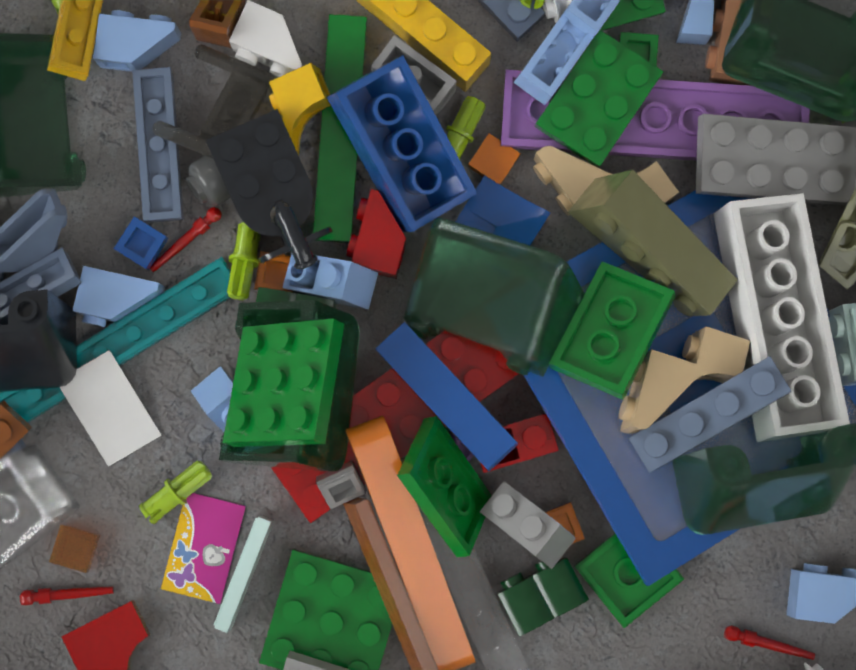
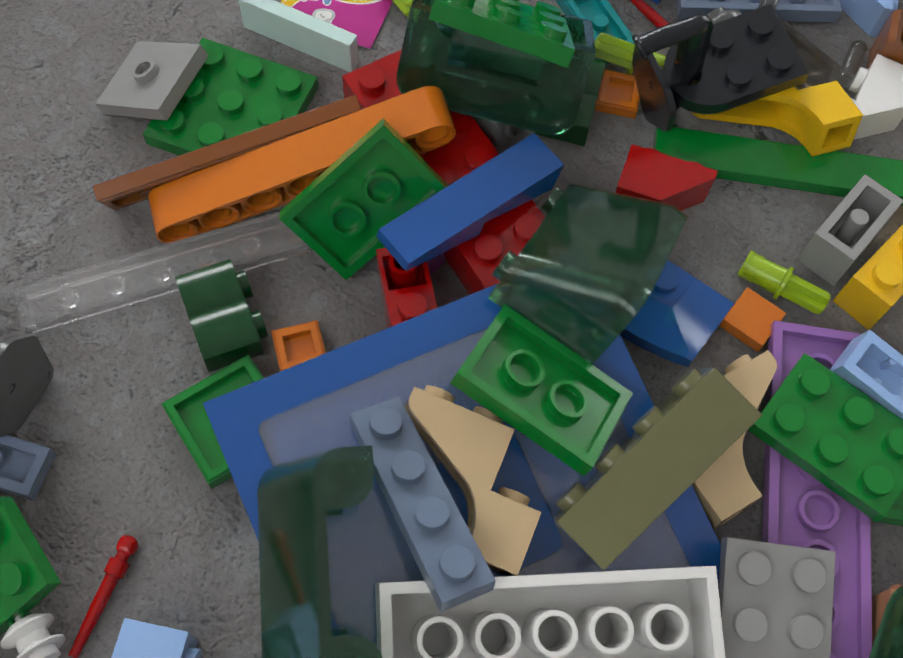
camera: 90 degrees right, 20 degrees down
light blue slope [282,253,378,310] -> none
light grey slope [316,460,367,509] -> none
blue slope [326,55,478,232] -> none
light grey brick [480,481,576,569] -> none

